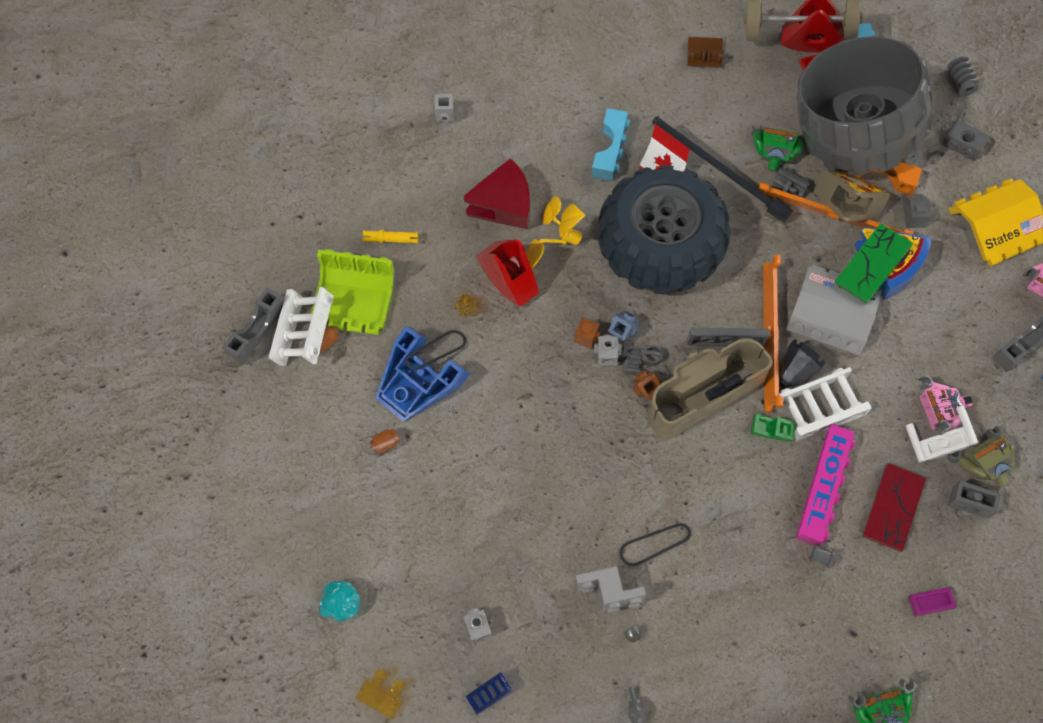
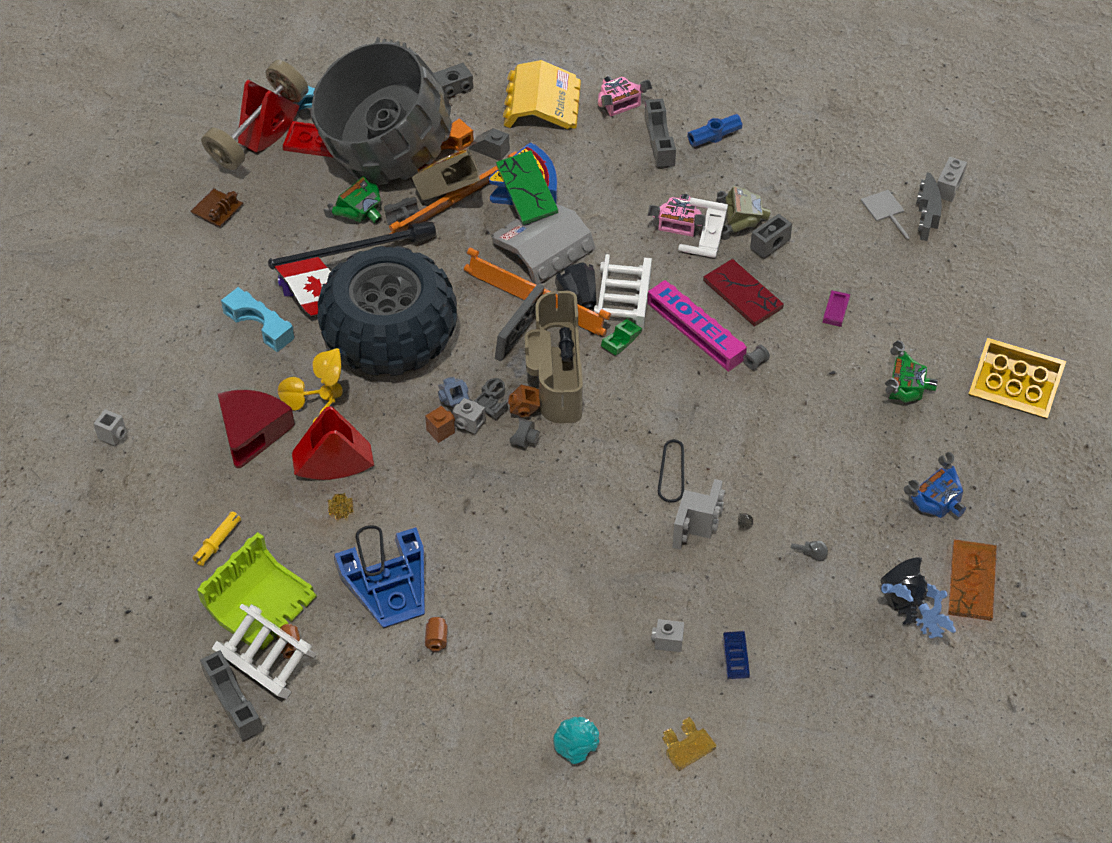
camera: 65 degrees left, 15 degrees down
none -> dark grey piece [510,417,540,448]

